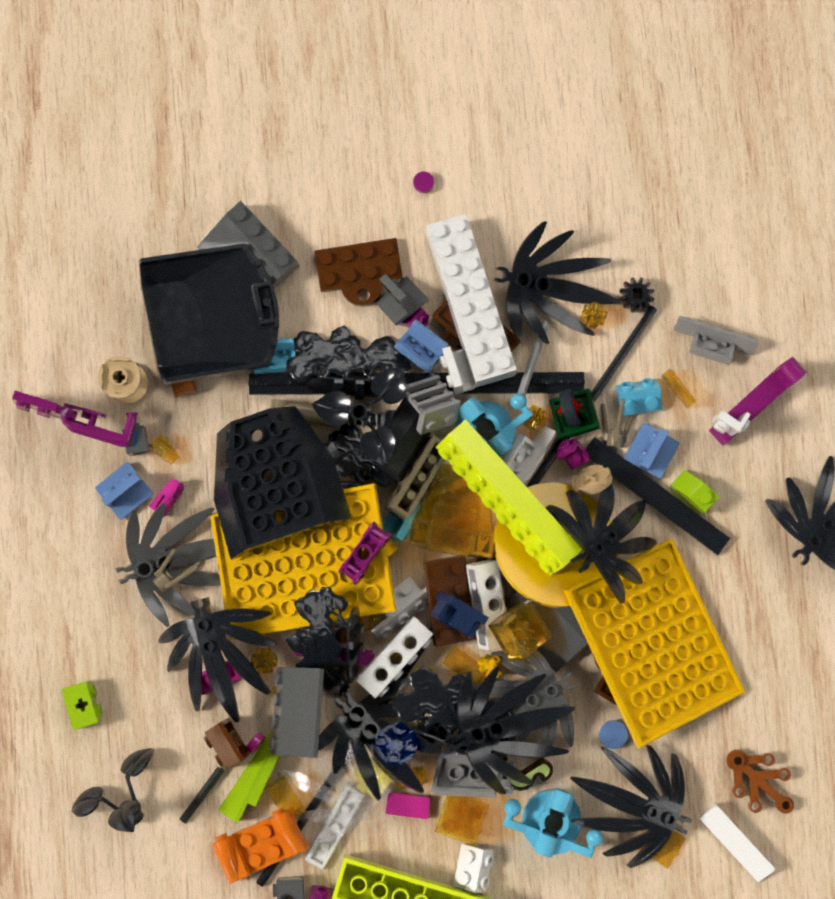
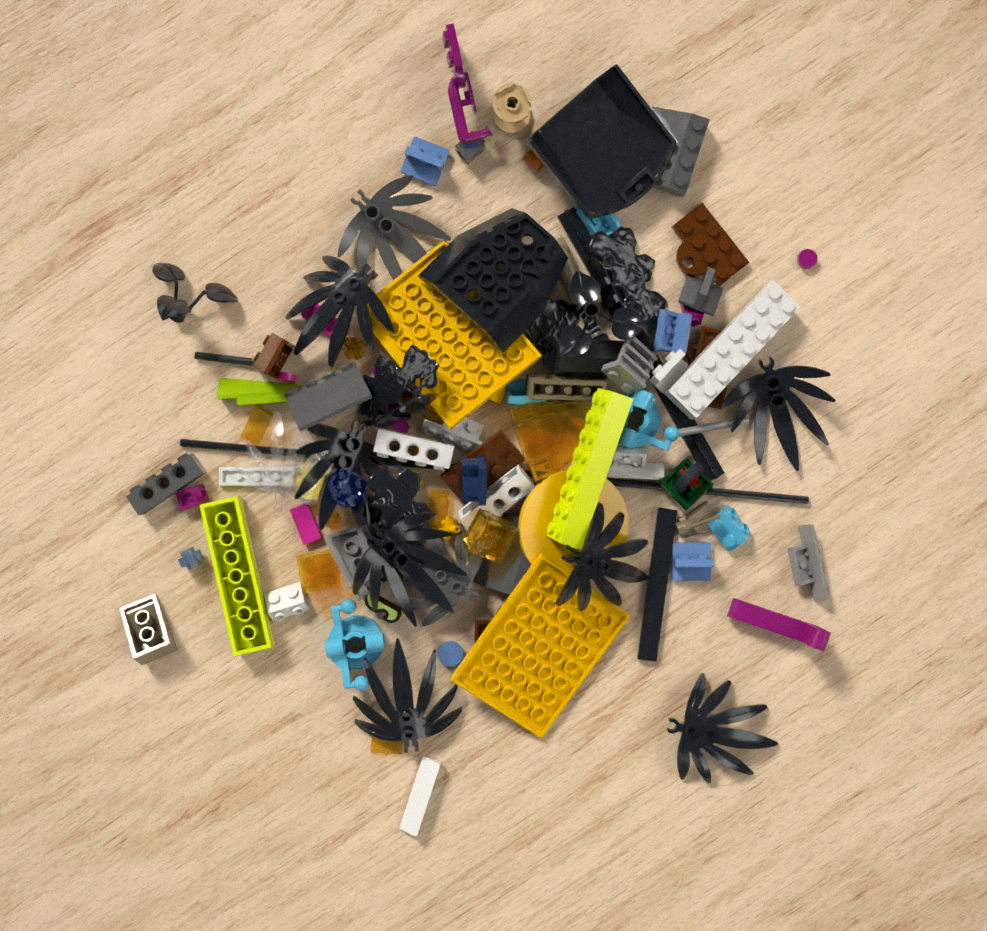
camera: 60 degrees right, 5 degrees up
lime brick [61,680,103,730] -> none
clear yellow cone [149,434,180,465] -> none
dark pink hinge [149,478,184,517] -> none
dark tan plant [153,549,201,593] -> none
orange piece [212,807,310,884] -> none
magenta piece [338,522,392,585] -> none
clear yellow gear [523,405,548,431] -> none
magenta bracket [556,438,590,470] -> none
tan tile [570,465,613,496] -> none
clear yellow gear [580,302,608,328] -> none
black gear [619,277,654,313] -> none
clear yellow tile [661,369,696,408] -> none
lime slope [670,470,719,514] -> none
white bracket [711,410,751,436] -> none
dark orange plant [726,750,794,814] -> none

